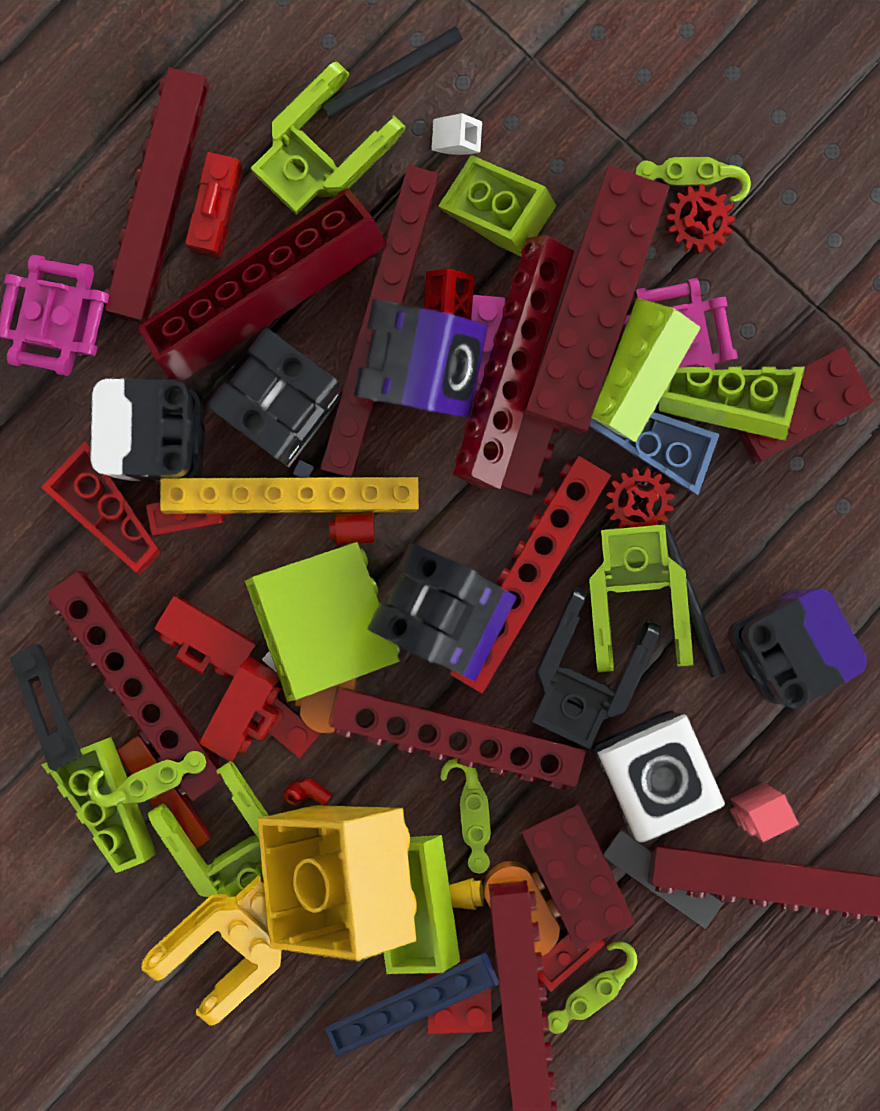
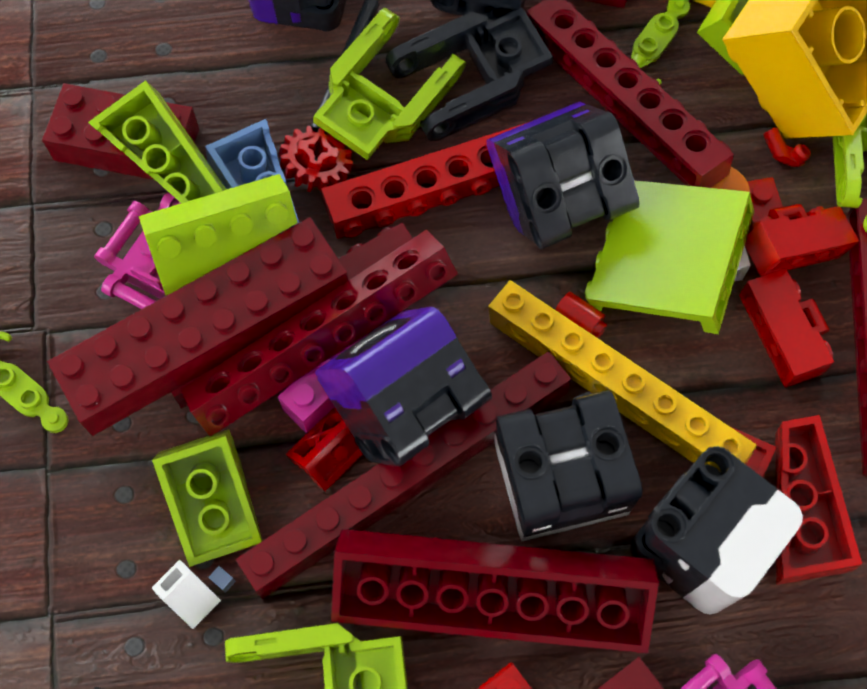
camera: 140 degrees left, 20 degrees down
red gear [665,184,735,255] -> none
none -> sand blue piece [208,566,236,593]

